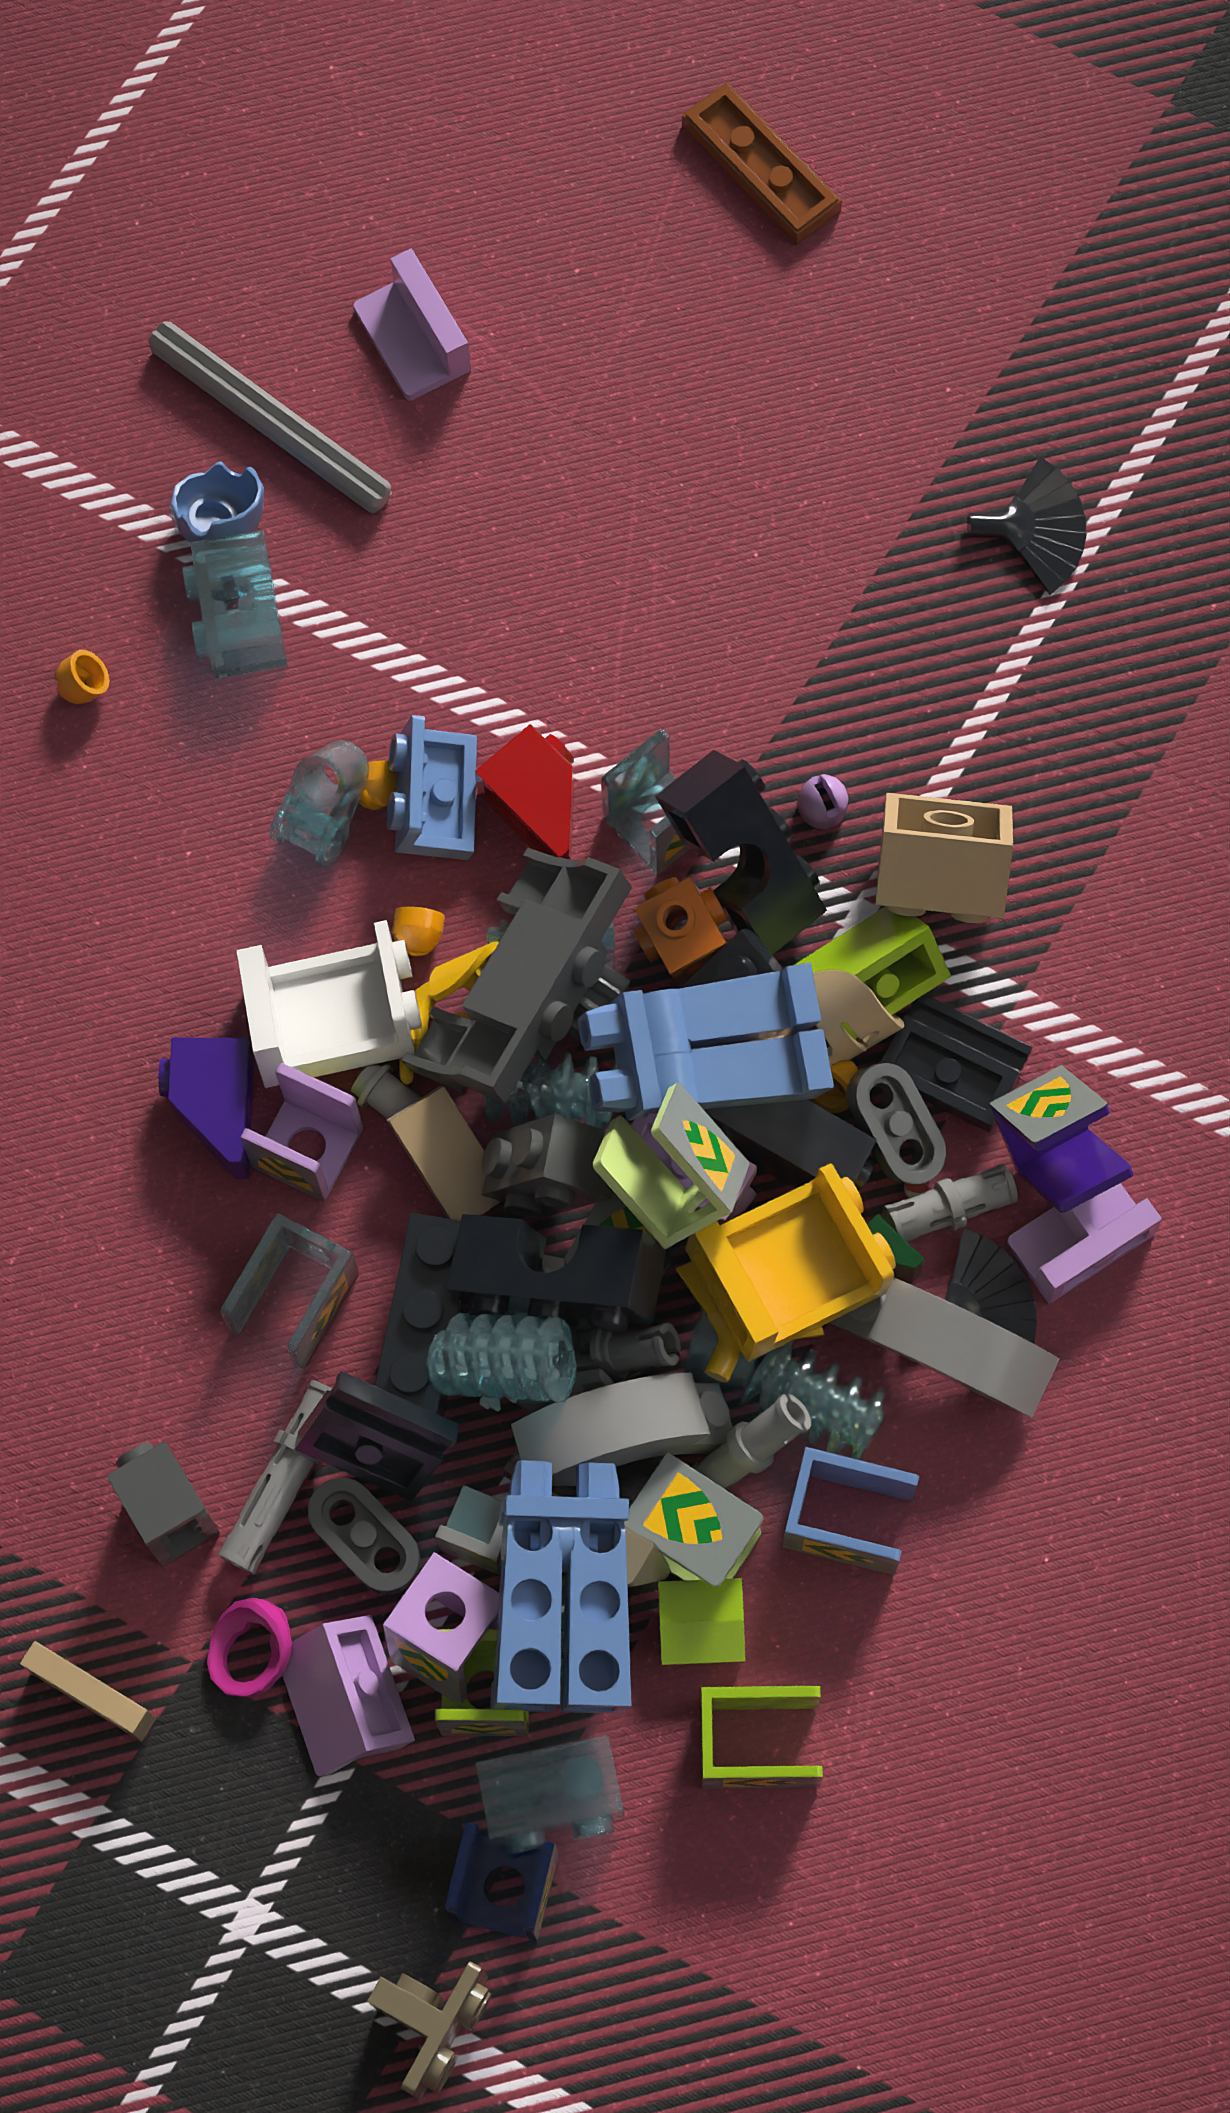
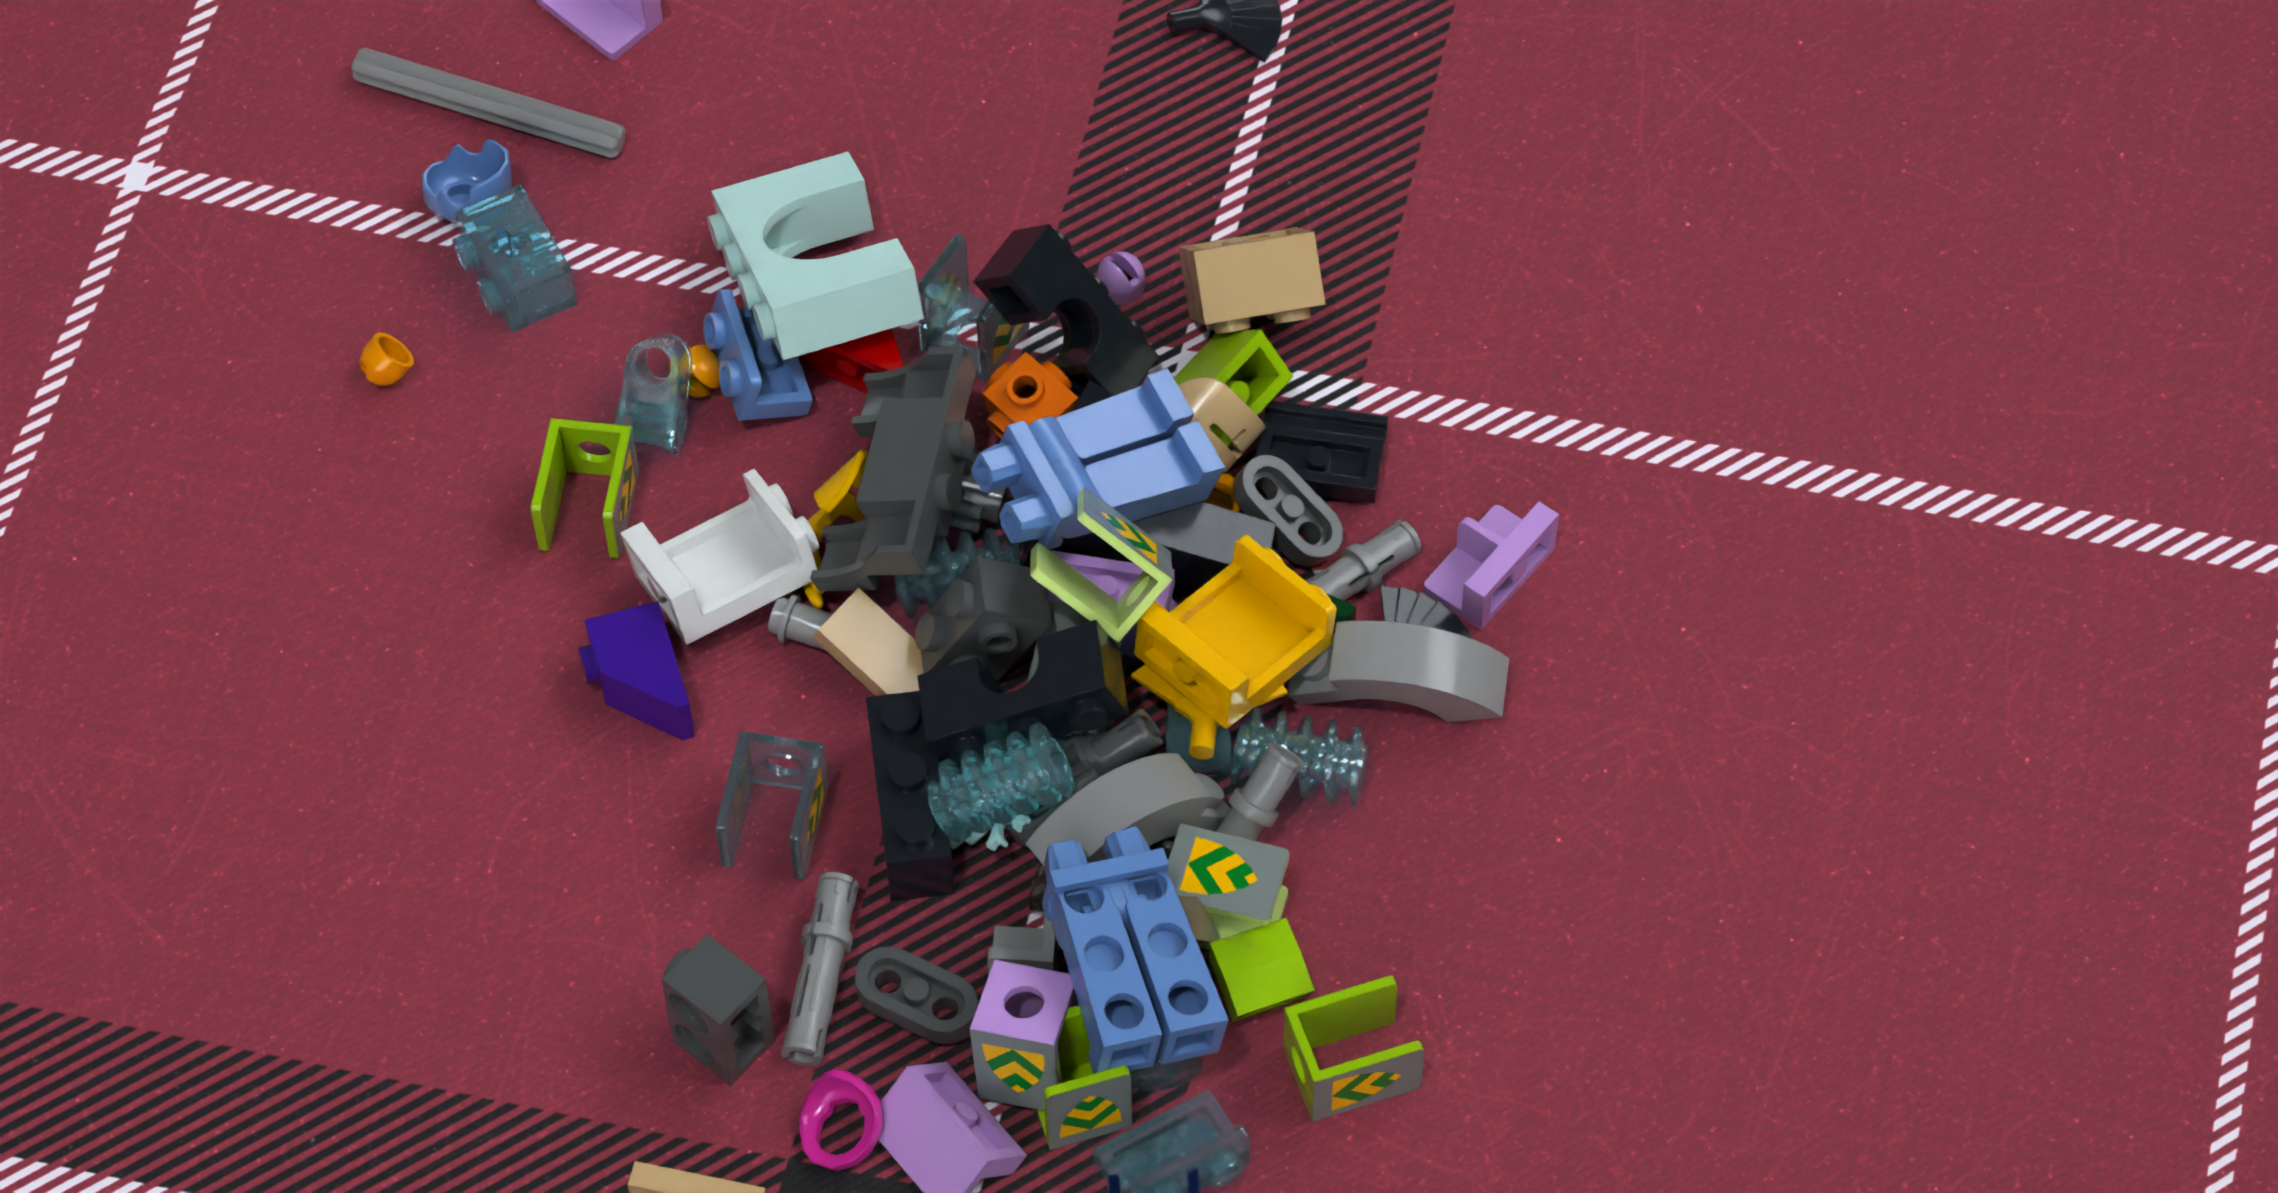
camera: 20 degrees left, 15 degrees down
lavender piece [240,1063,364,1202] -> none
black plate [295,1371,459,1501] -> none
light orange hinge [393,907,445,956] -> none
medium blue piece [783,1447,919,1575] -> none
dark purple piece [989,1065,1134,1213] -> none
none -> lime piece [531,418,639,559]
none -> light aqua arch [707,151,924,360]

